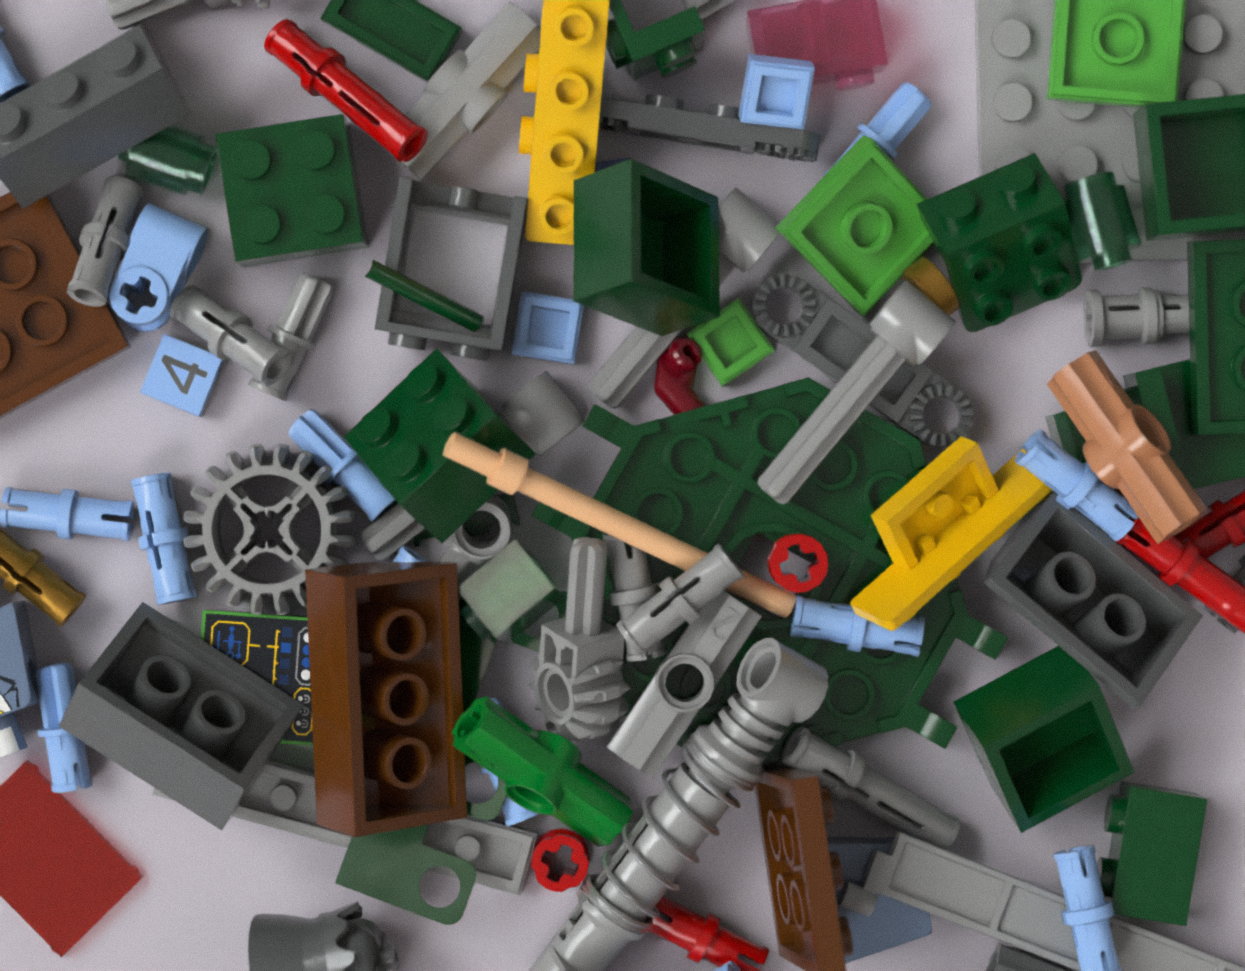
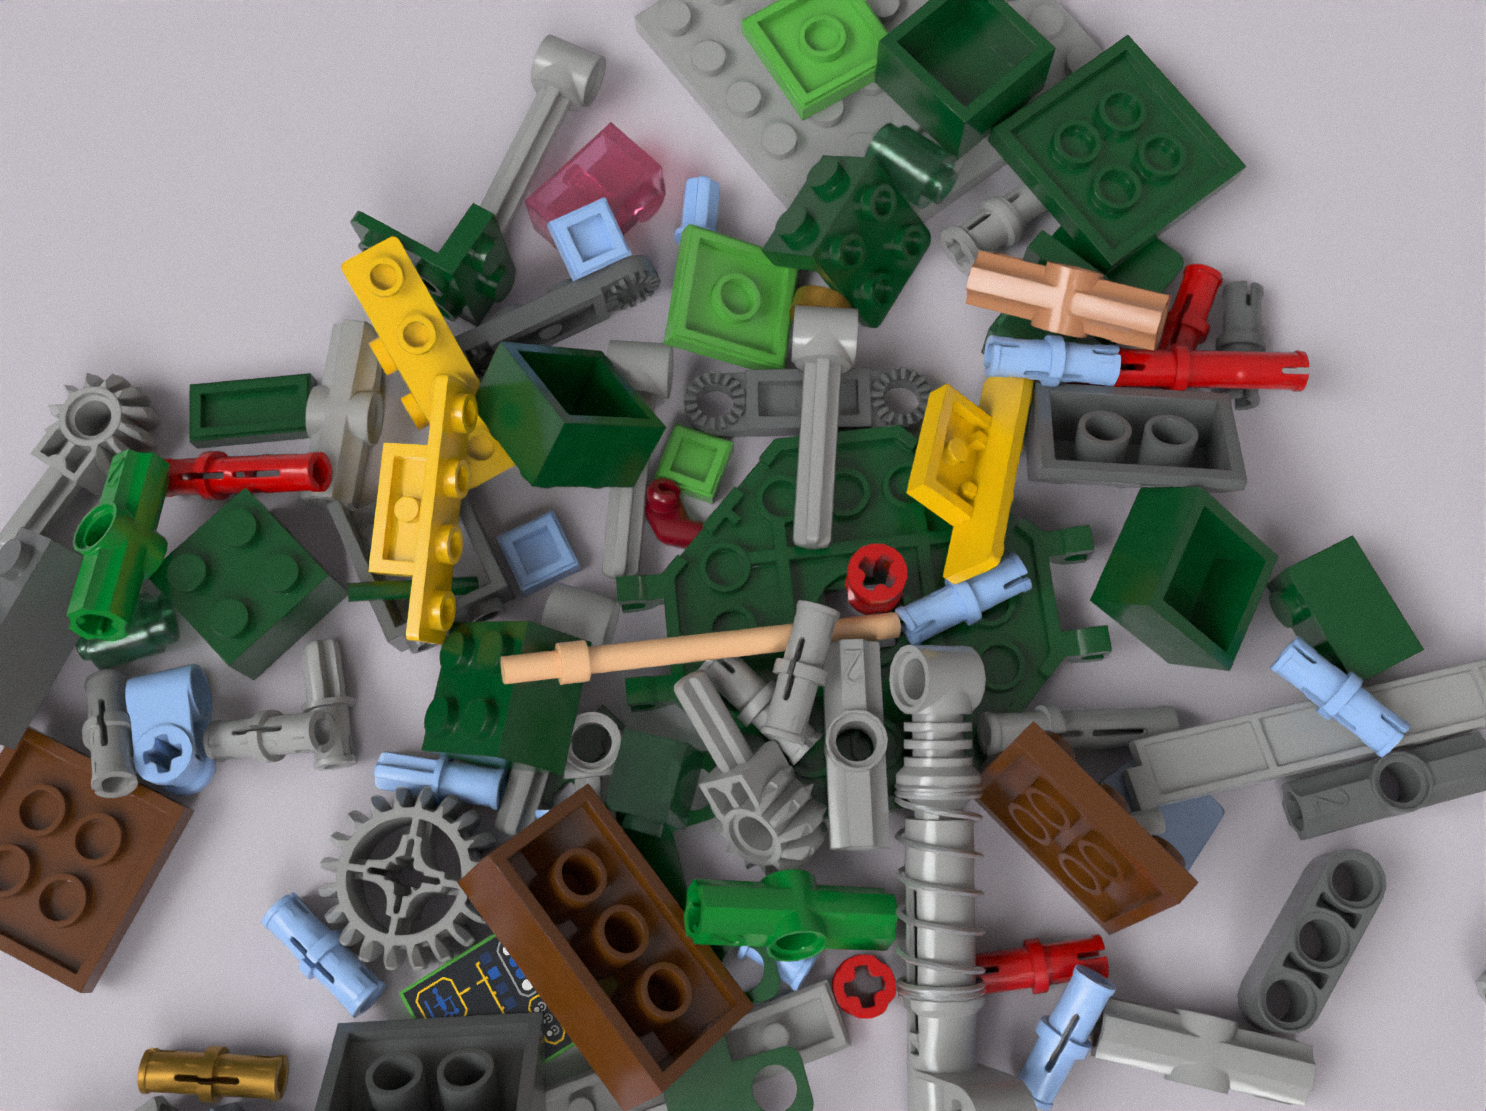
camera: 30 degrees left, 15 degrees down
light blue pin [0,487,135,542] -> none
light blue tile [140,334,225,417] -> none
none -> green piece [66,449,170,642]
none -> yellow bracket [368,374,478,645]

